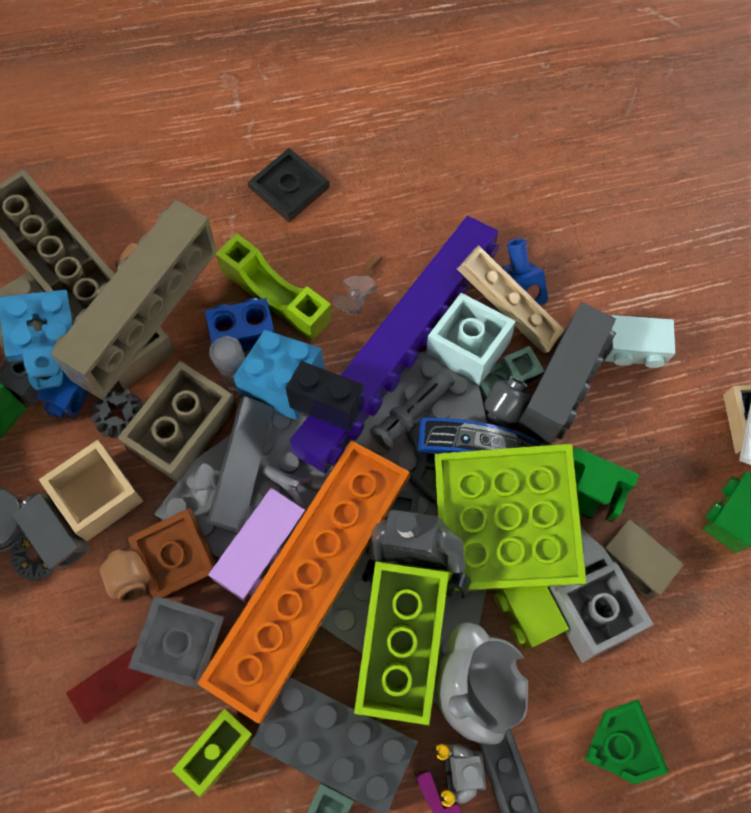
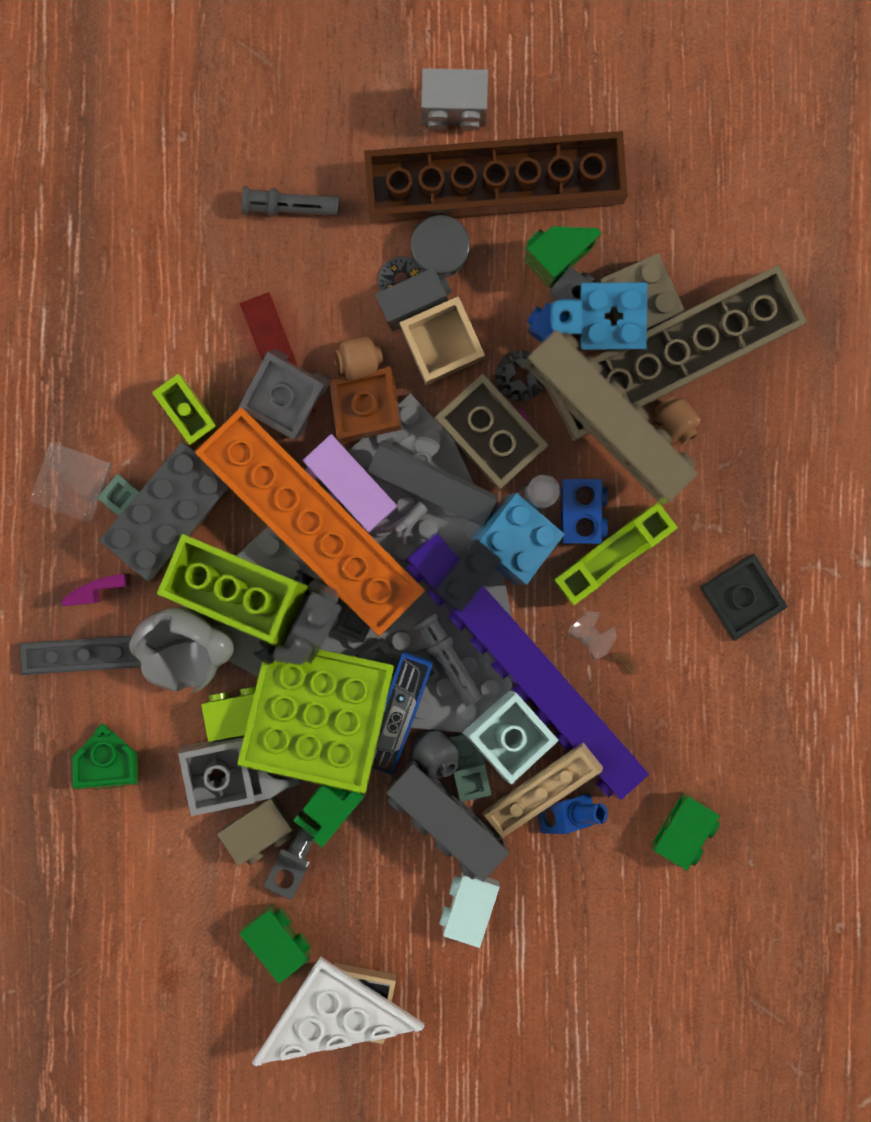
camera: 105 degrees right, 20 degrees up
light grey piece [436,744,486,807] -> none
none -> dark grey bracket [264,825,313,900]
none -> green brick [650,792,720,871]

